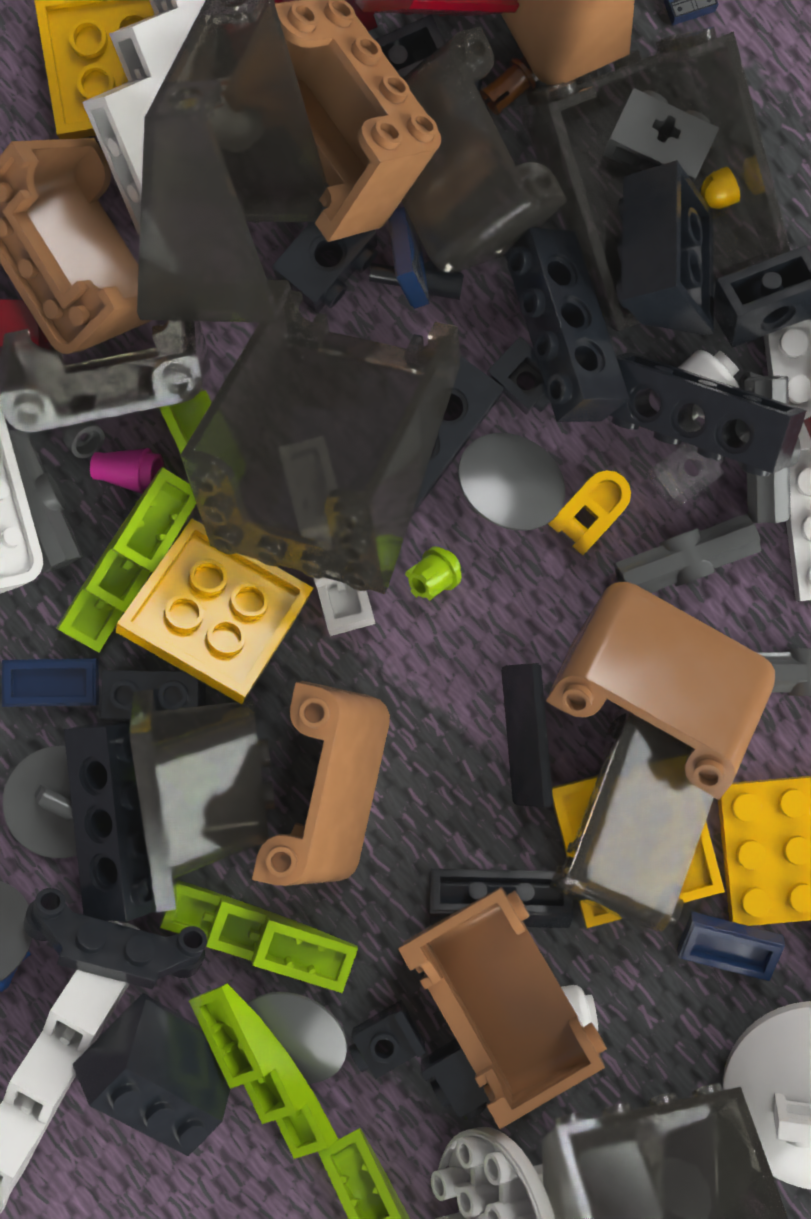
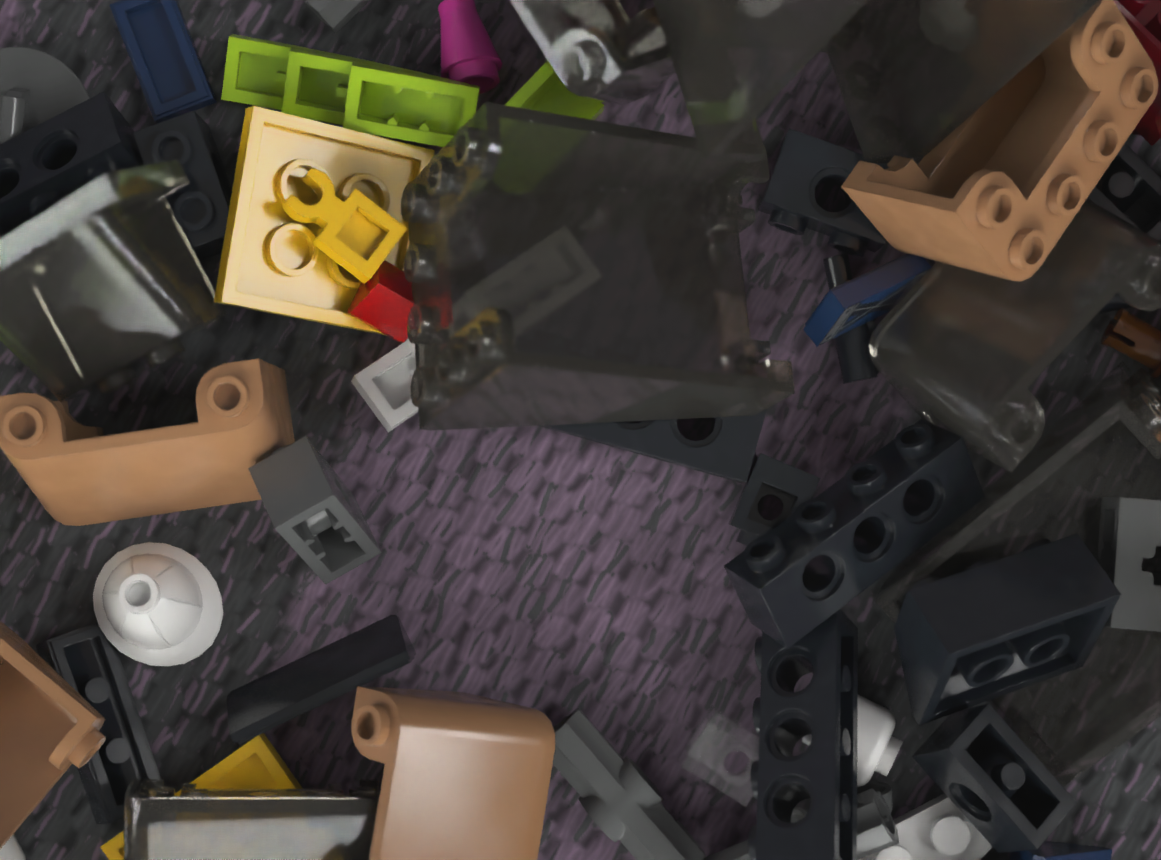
camera: 75 degrees right, 0 degrees up
lime hose [405,546,462,601] -> none
dark grey shield [458,433,566,531] -> none
yellow plate [548,470,631,556] -> none
yellow hinge [701,166,741,209] -> none
none -> white hat [93,542,223,667]
none -> dark grey brick [248,436,381,584]
none -> yellow plate [282,168,407,284]
none -> red slope [347,260,432,343]

